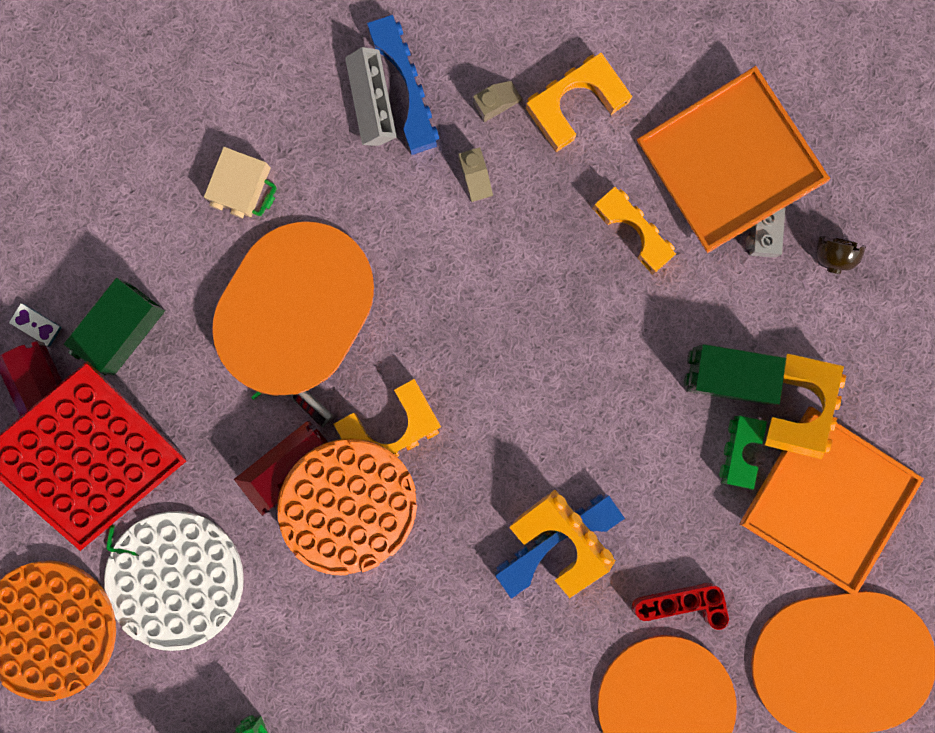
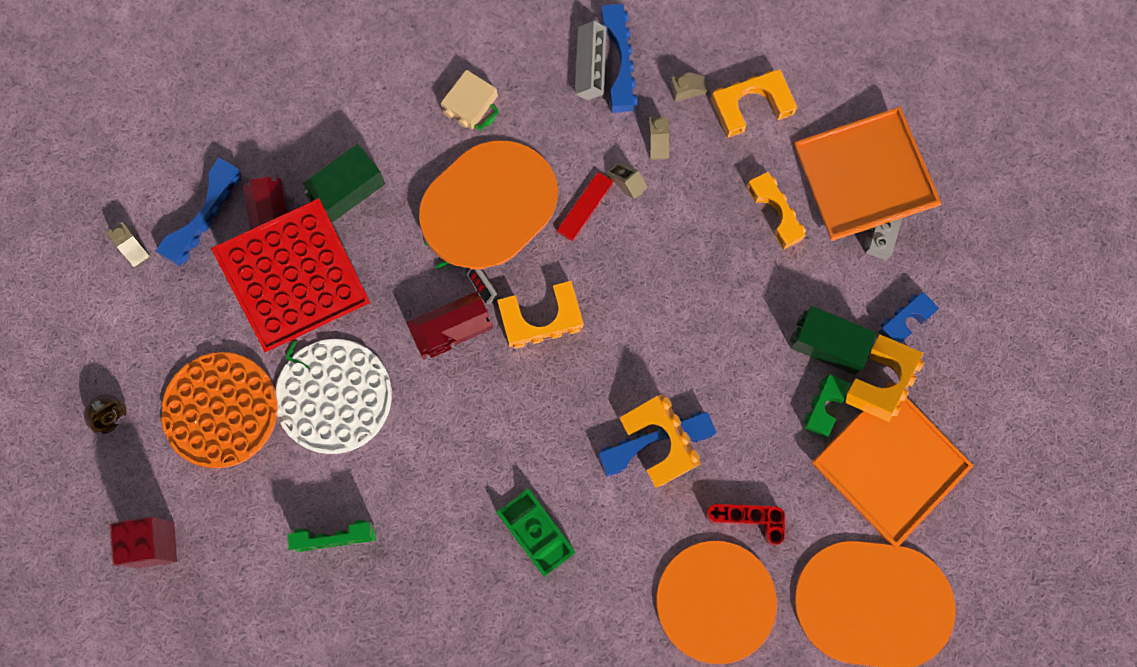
camera: 15 degrees right, 10 degrees down
tile [9,303,62,347] -> none
orange tile [277,438,417,575] -> none
dark brown cylinder [816,236,866,274] -> none
none -> green piece [496,488,576,577]
none -> red tile [557,172,614,242]
none -> dark tan slope [606,162,648,199]
none -> blue arch [878,292,939,343]

